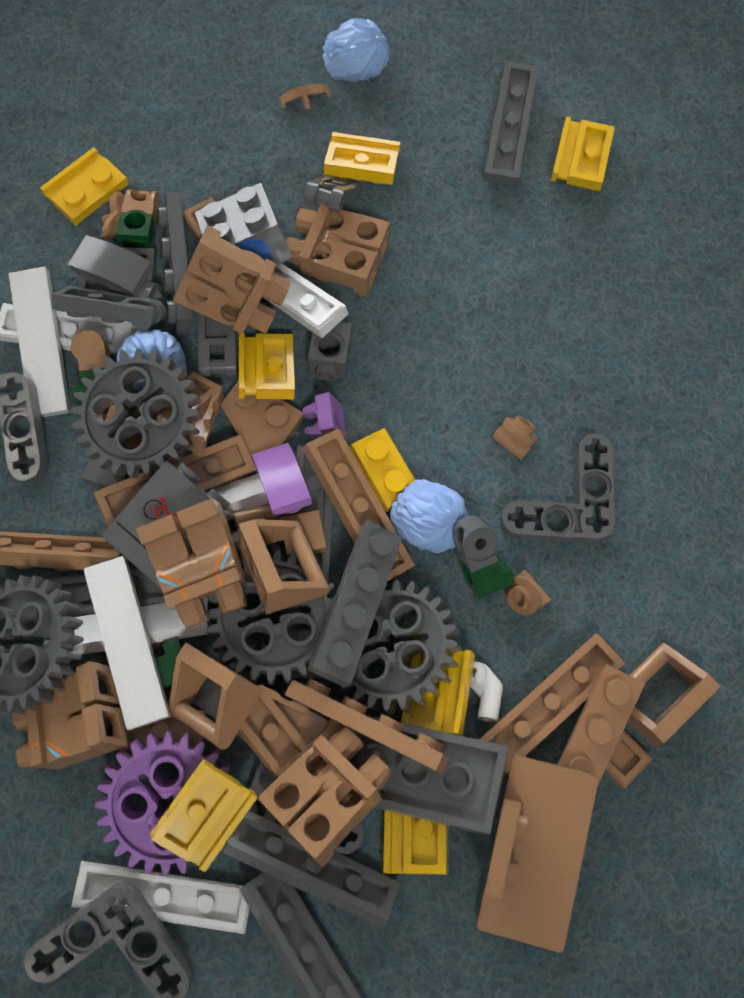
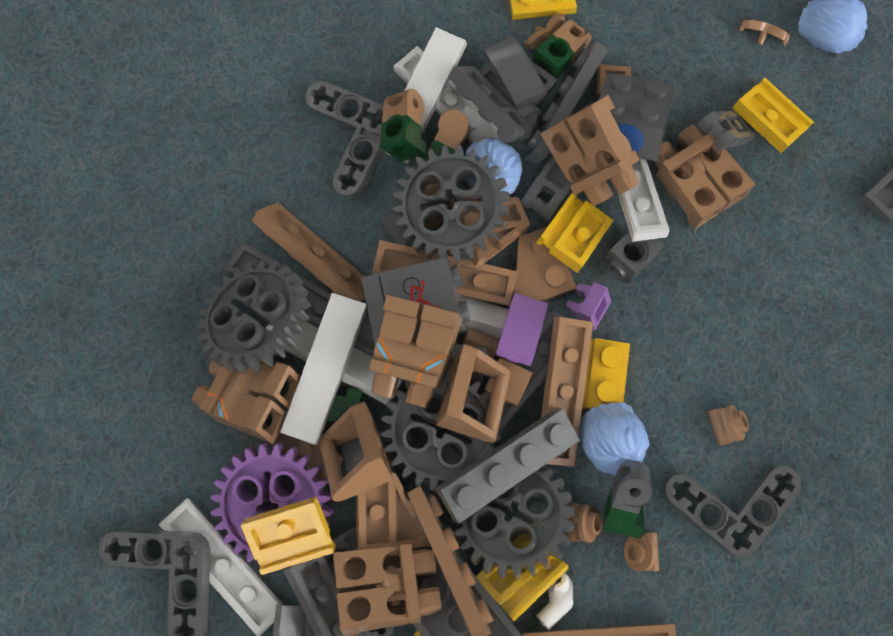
camera: 35 degrees right, 5 degrees up
none -> dark green leg [380,88,426,162]
none -> medium nougat plate [566,503,602,543]

